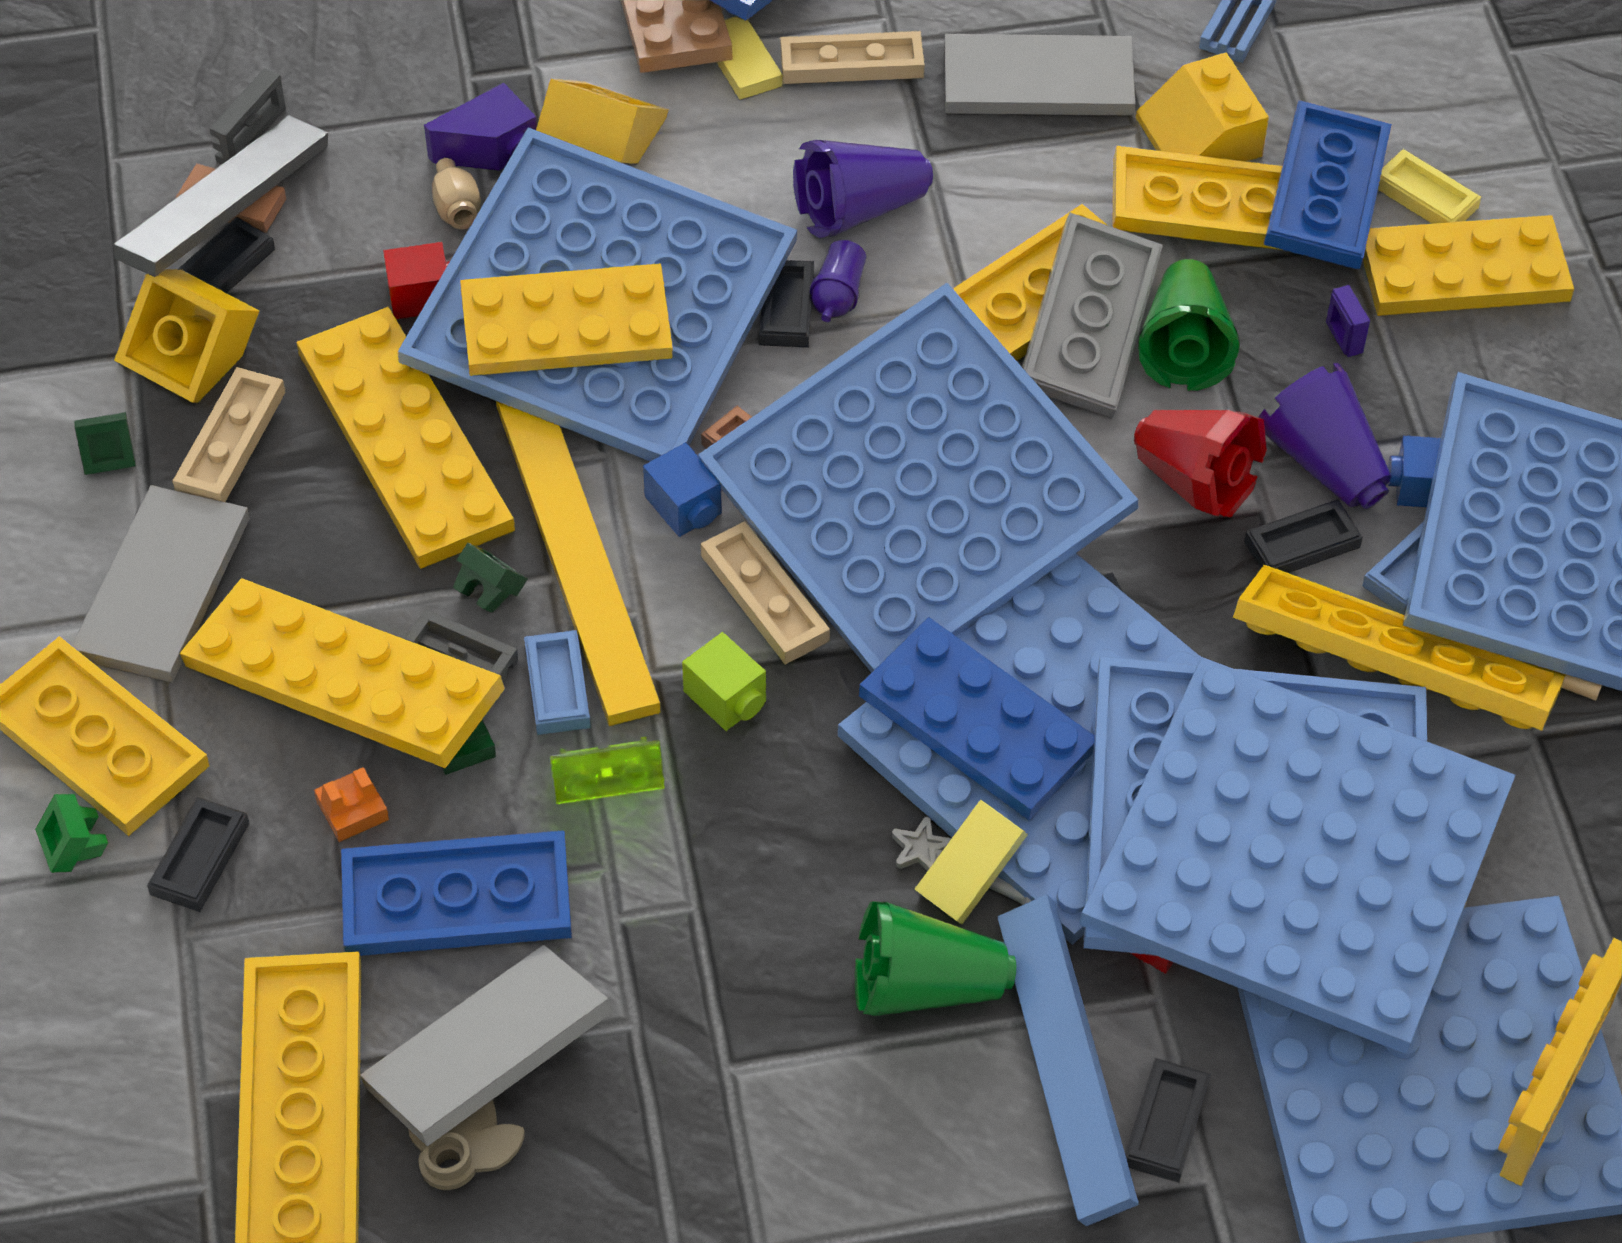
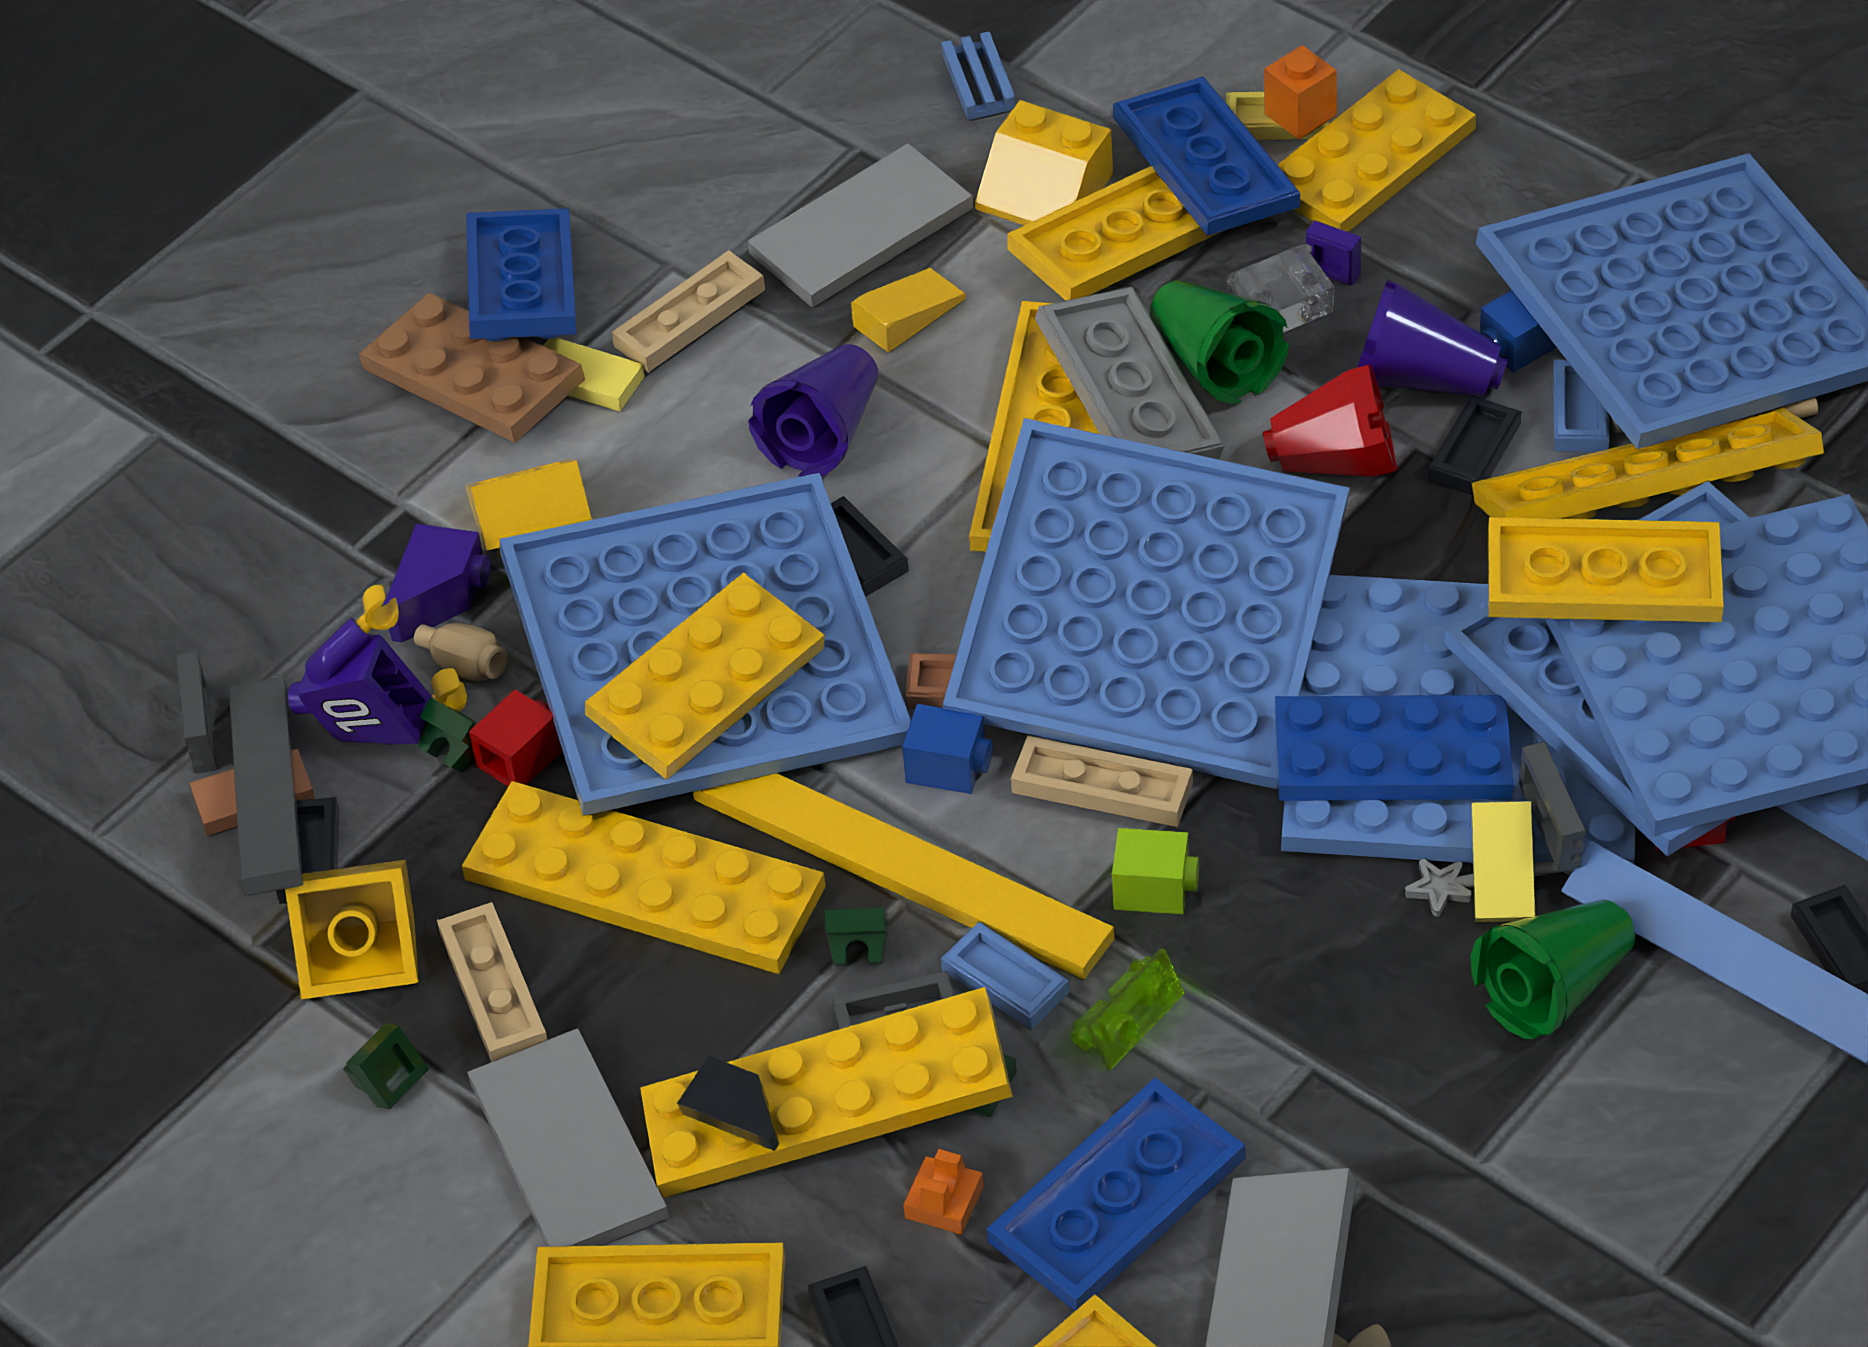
camera: 35 degrees left, 5 degrees down
dark purple piece [809,240,866,322] -> none
none -> dark purple torso [288,585,467,745]
none -> dark green tile [418,697,478,772]
none -> black tile [677,1055,779,1151]
none -> yellow slope [851,268,966,353]
none -> clear piece [1227,244,1335,332]
none -> orange brick [1264,45,1337,140]
none -> yellow plate [1488,517,1724,622]
none -> dark grey tile [1518,742,1586,872]

